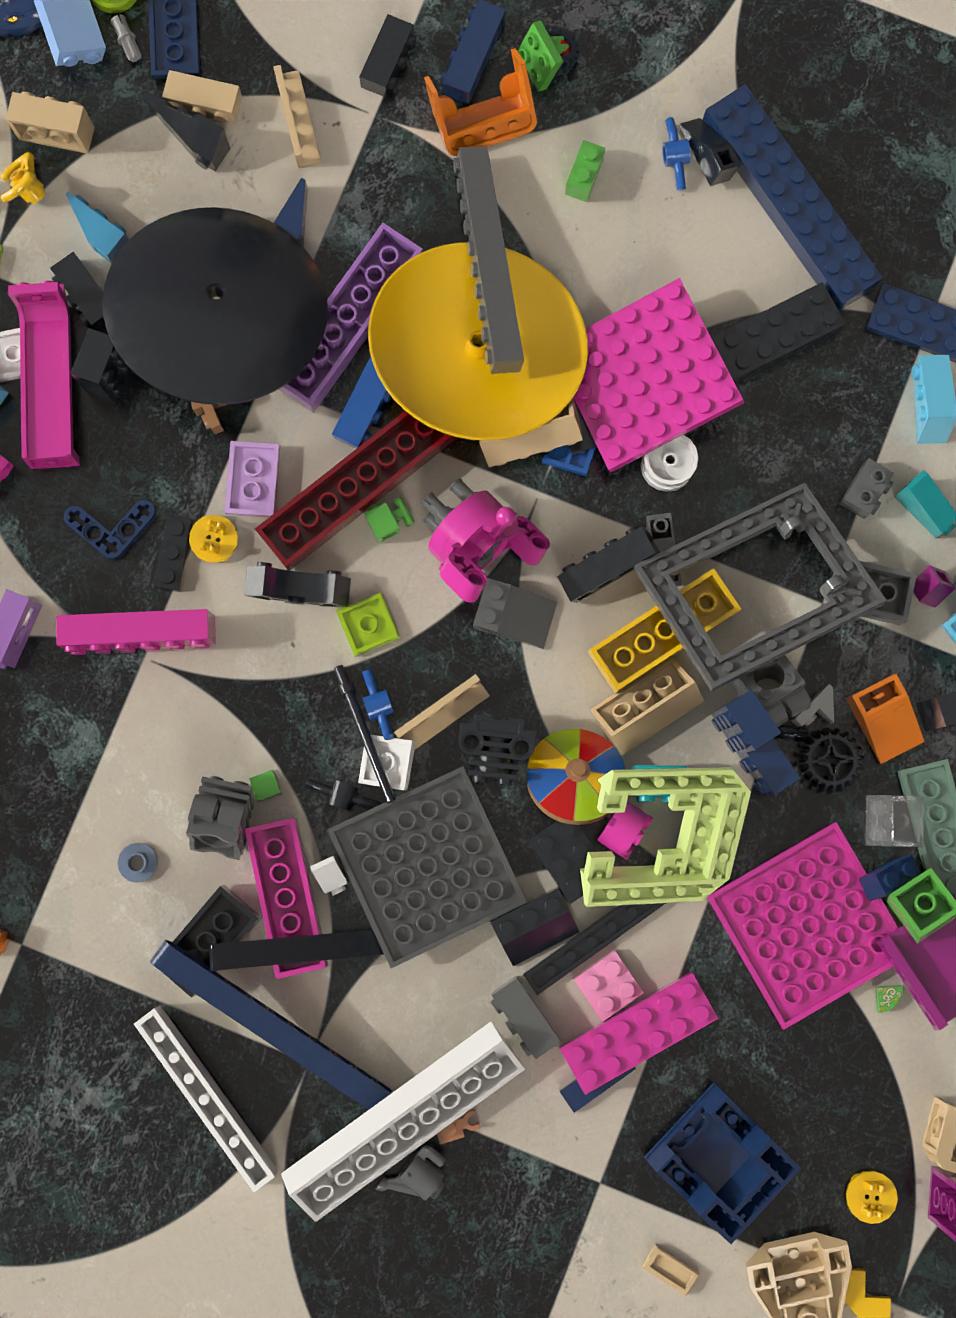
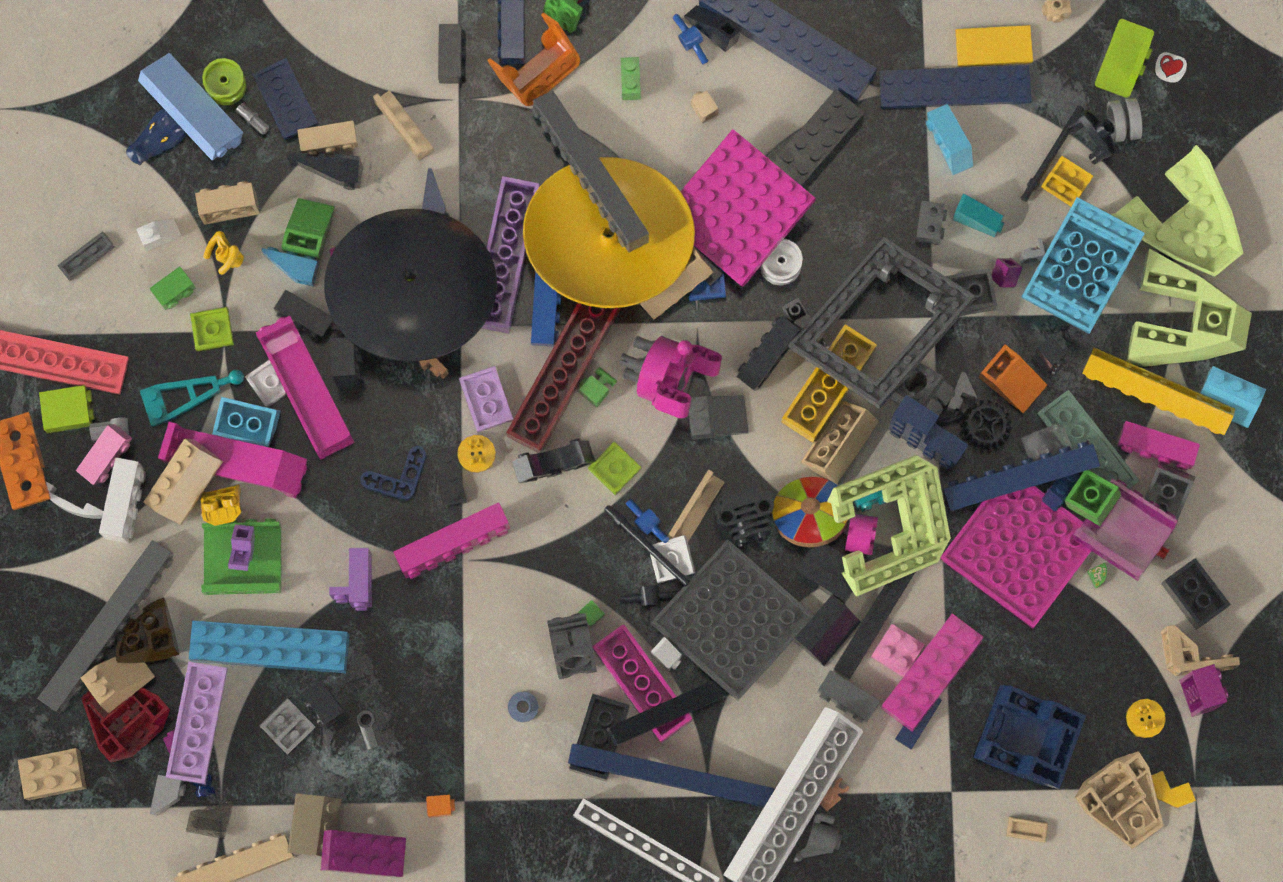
camera: 20 degrees left, 5 degrees down
none -> bright green slope [281,198,335,260]
none -> tan brick [691,90,719,123]
none -> dark blue brick [944,440,1100,511]

